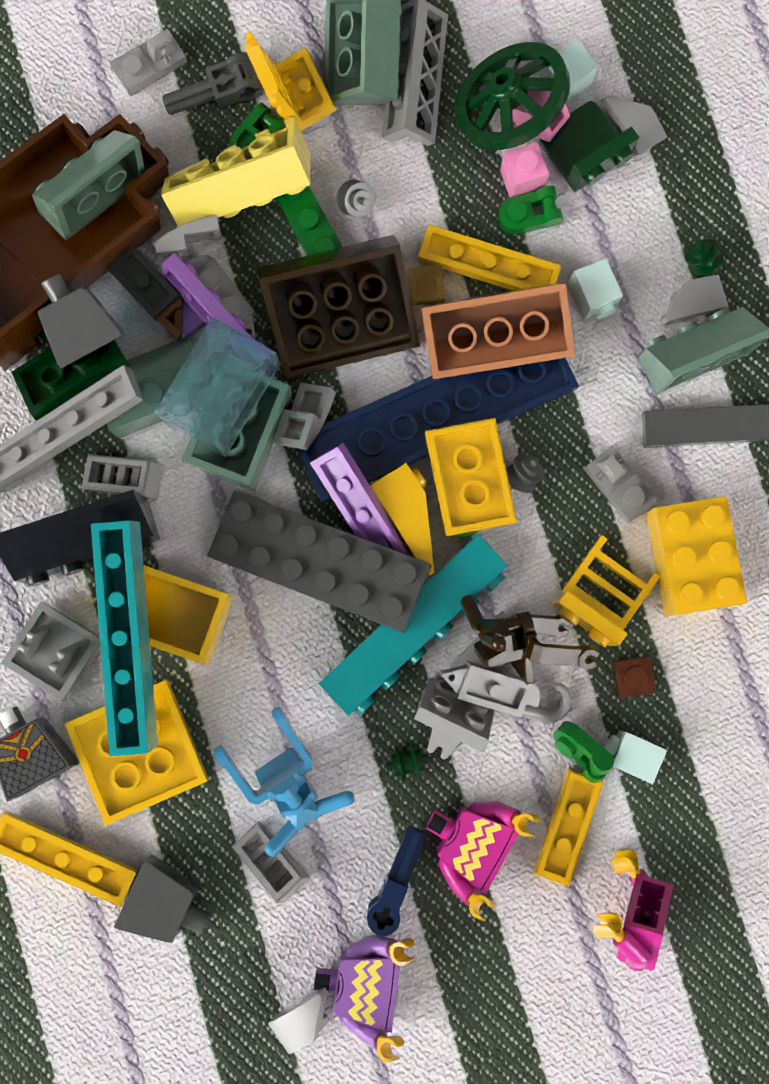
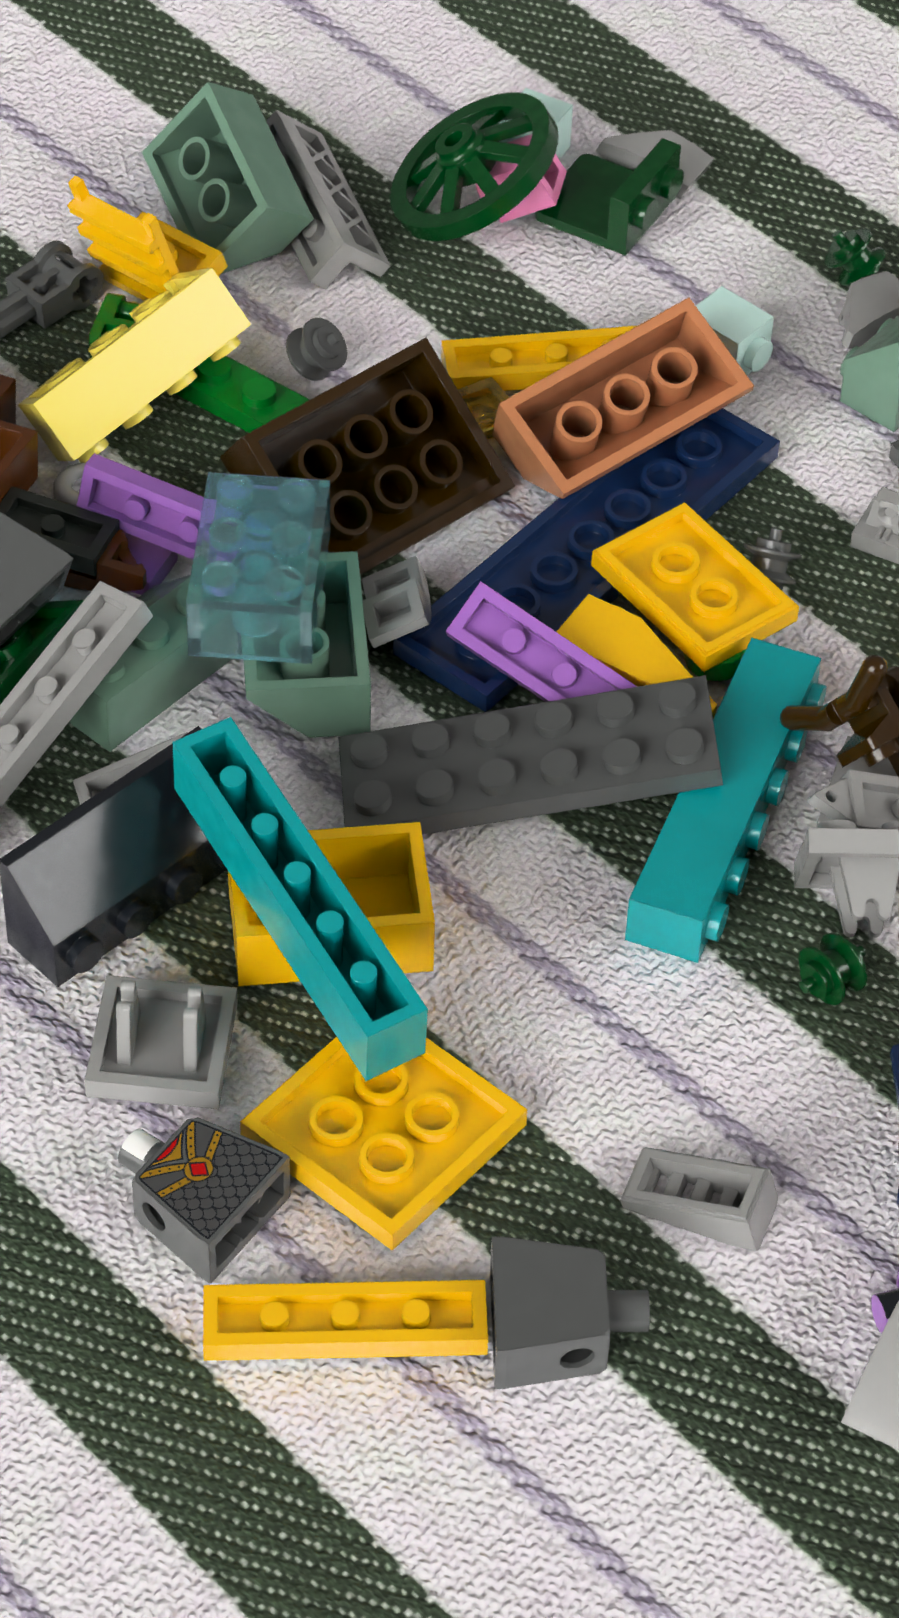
camera: 25 degrees left, 35 degrees down
light grey slope [154,215,222,257] -> none
dark azure piece [213,706,355,857] -> none
green plate [498,186,563,235] -> none
bright pink brick [500,142,549,198] -> none

